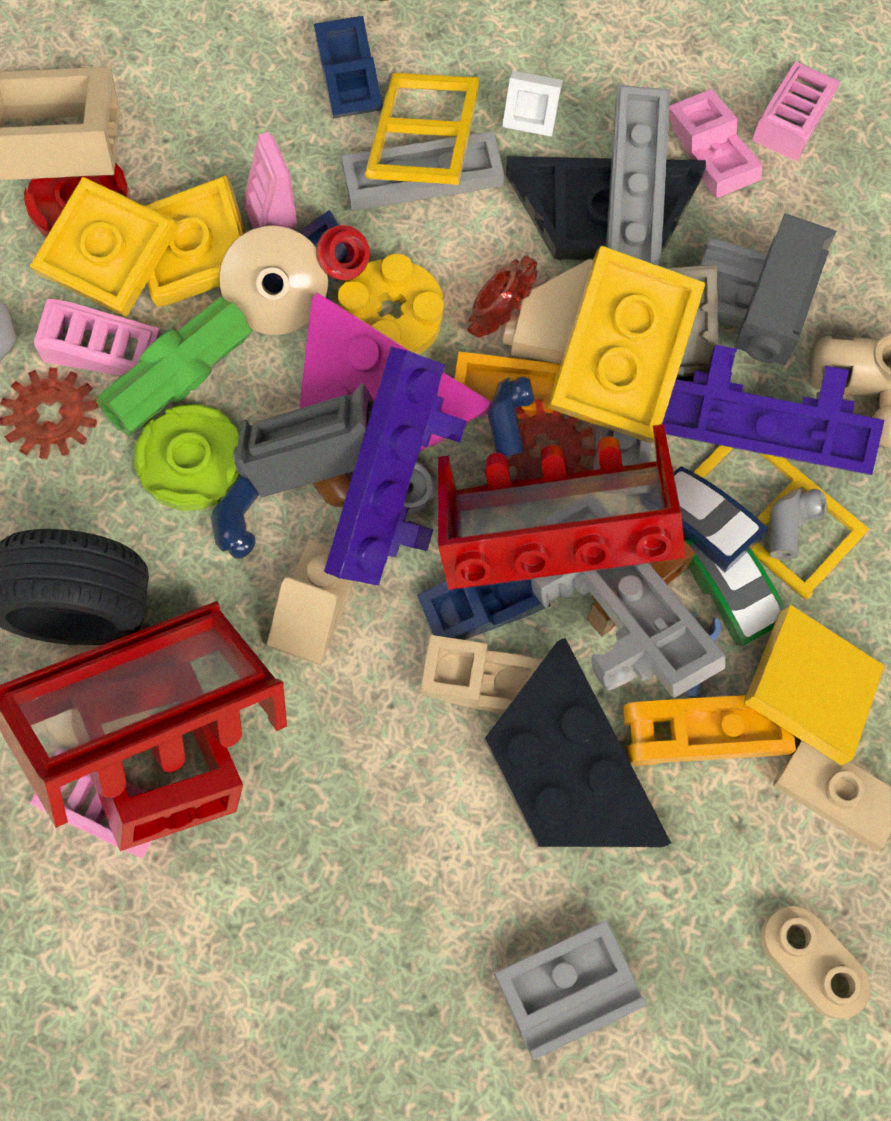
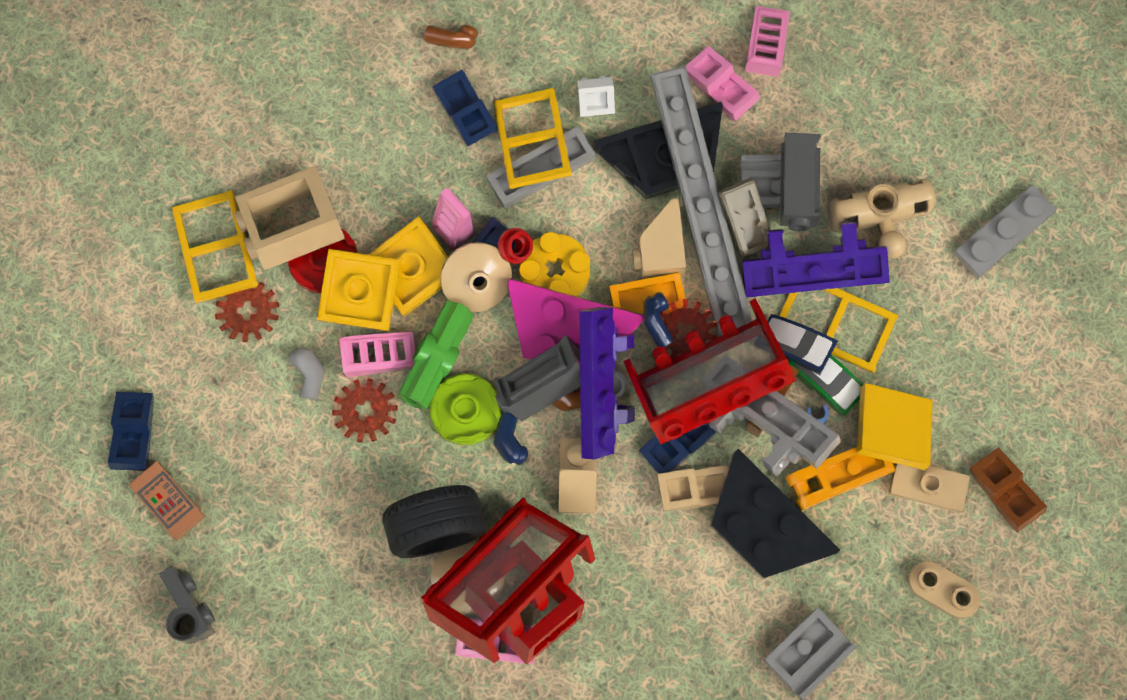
camera: 15 degrees left, 5 degrees up
clear red gear [467,255,538,338] -> none
yellow plate [547,246,706,444] -> none
light grey arm [769,488,827,559] -> none

